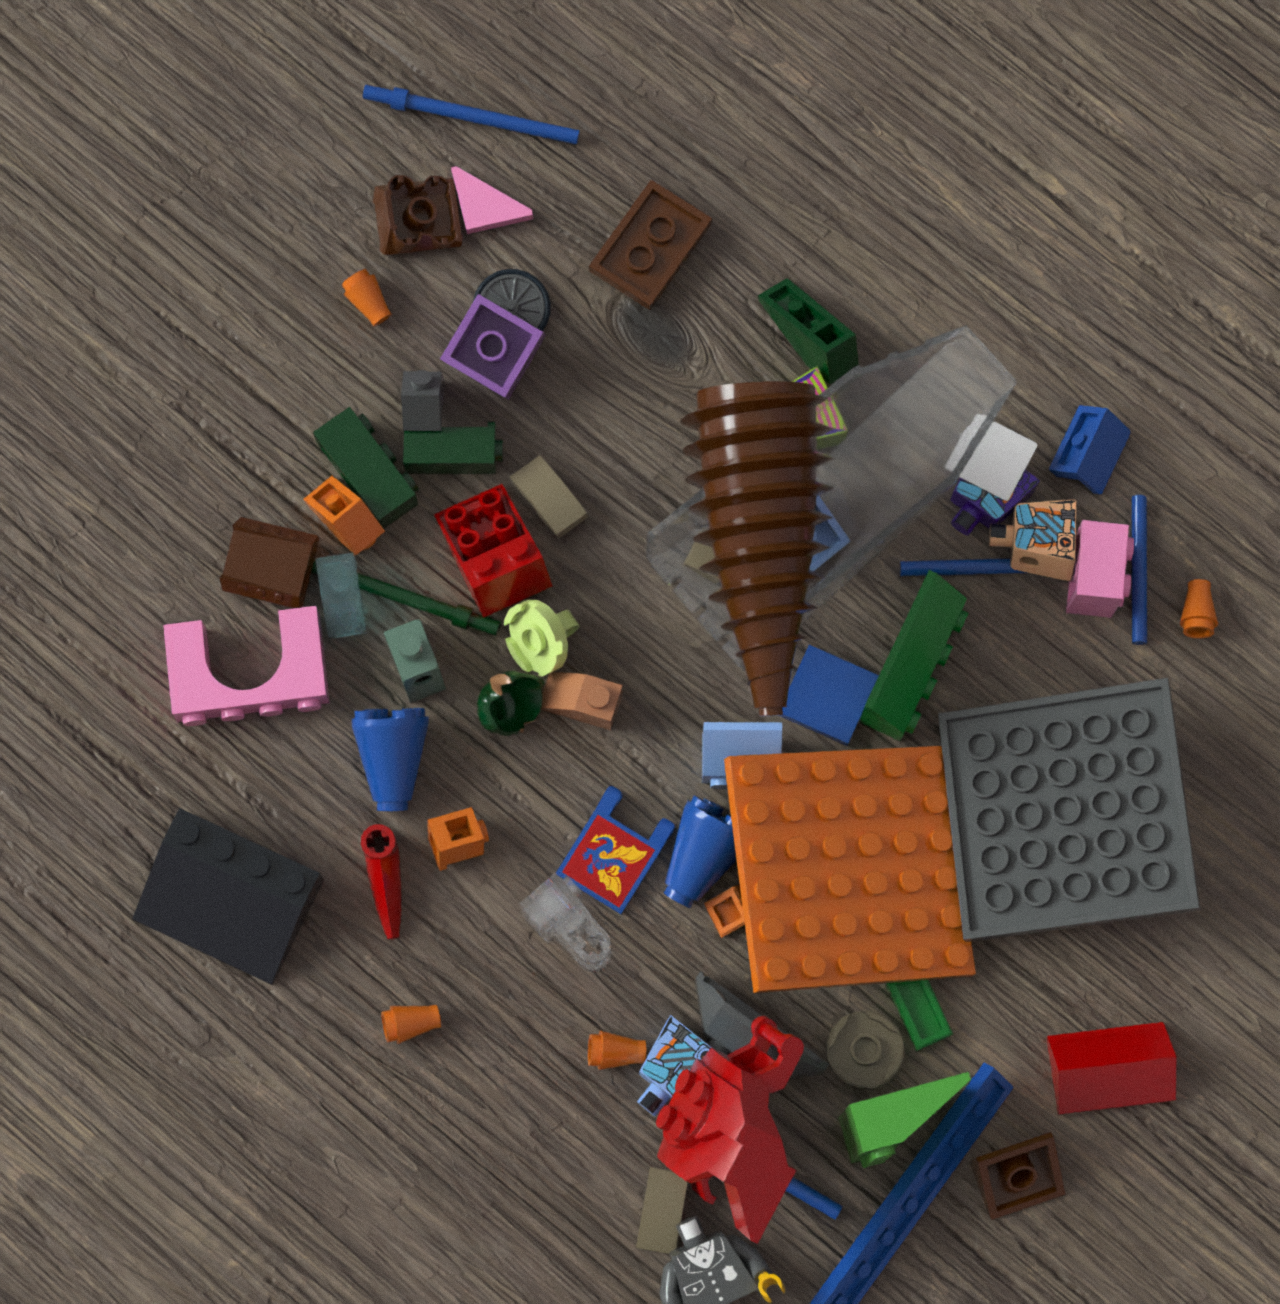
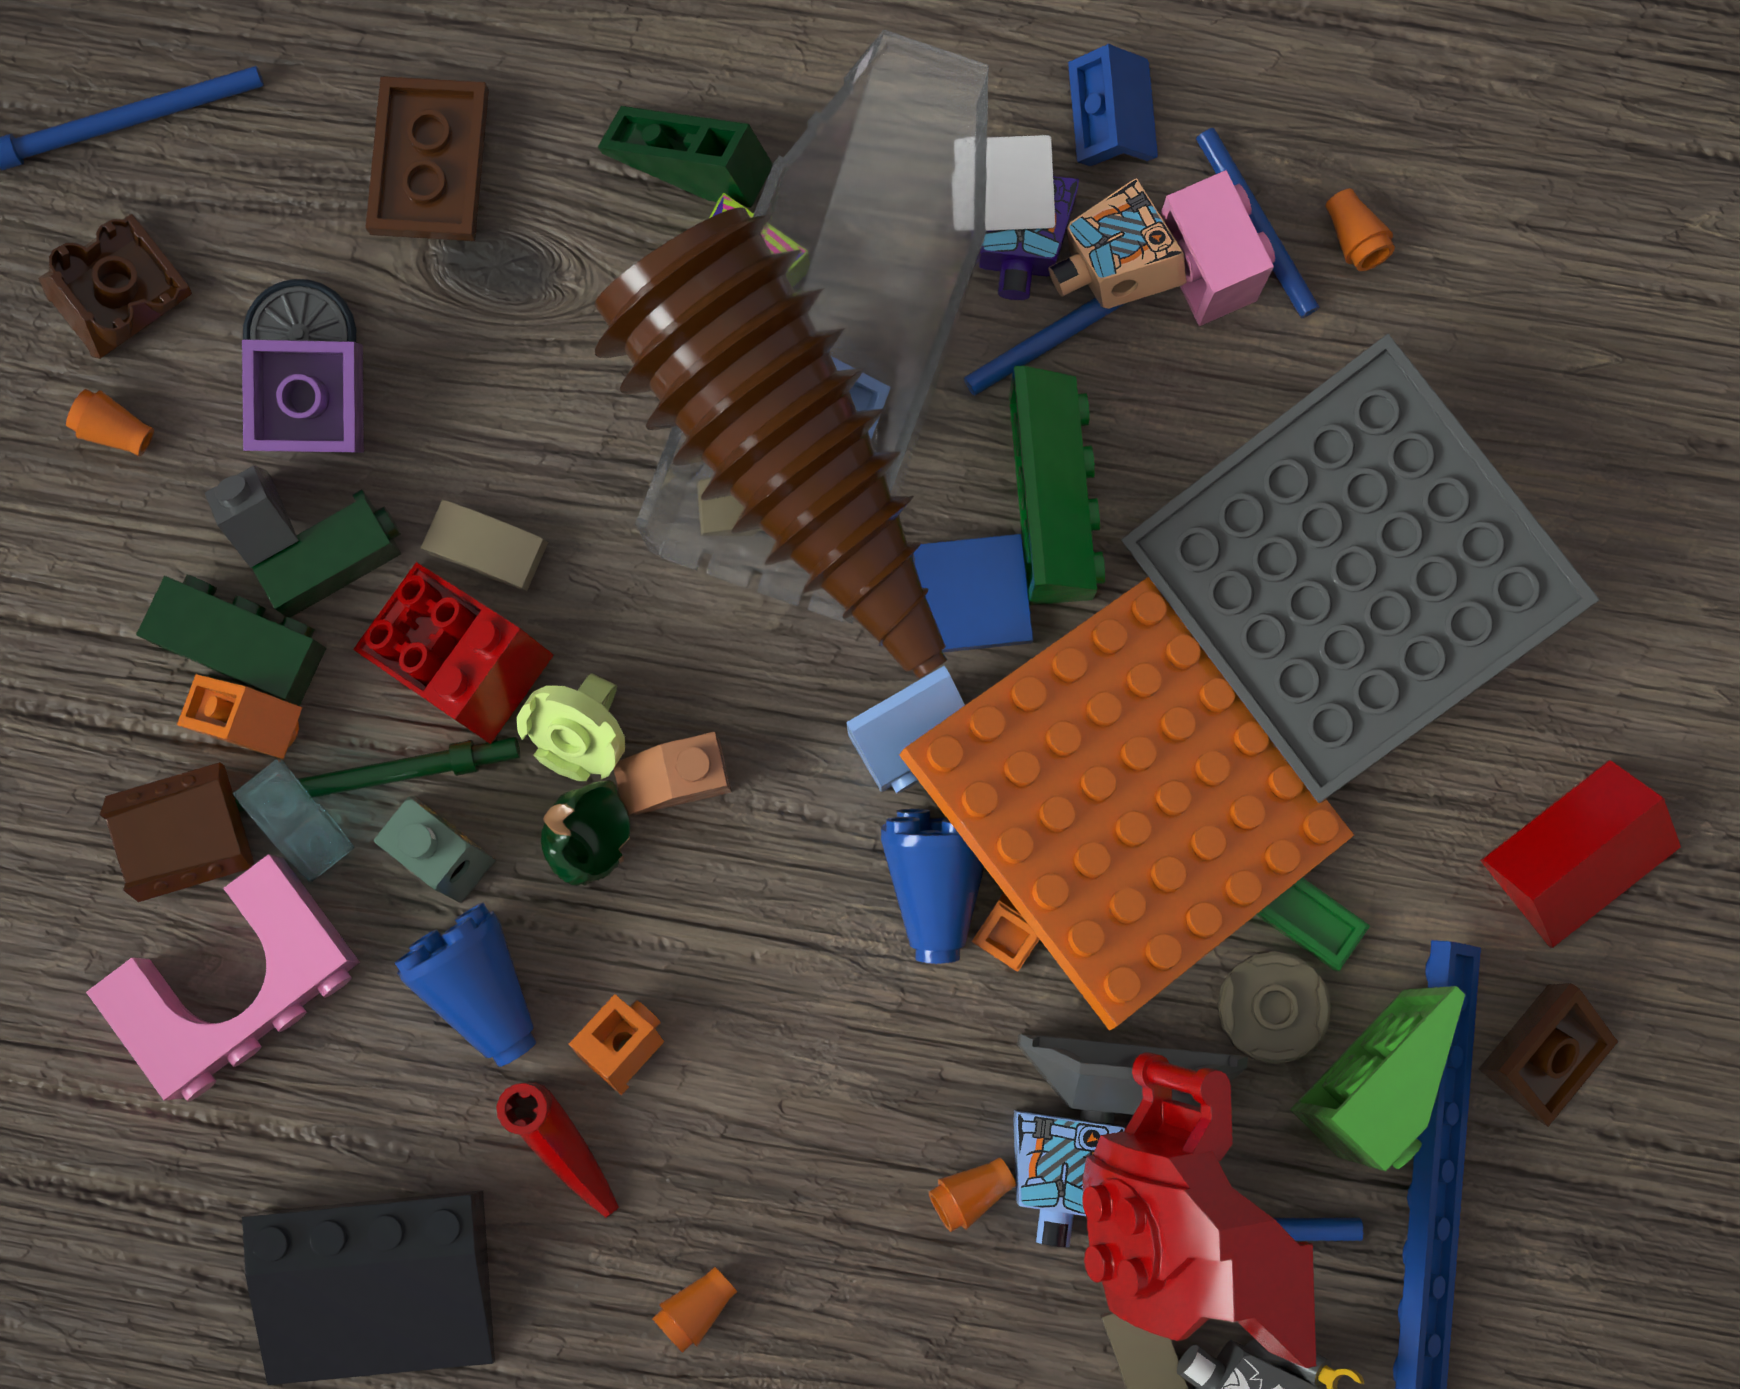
camera: 25 degrees left, 5 degrees up
bright pink tile [451,166,533,234] -> none
clear brick [519,873,611,972] -> none
flag [555,786,675,915] -> none

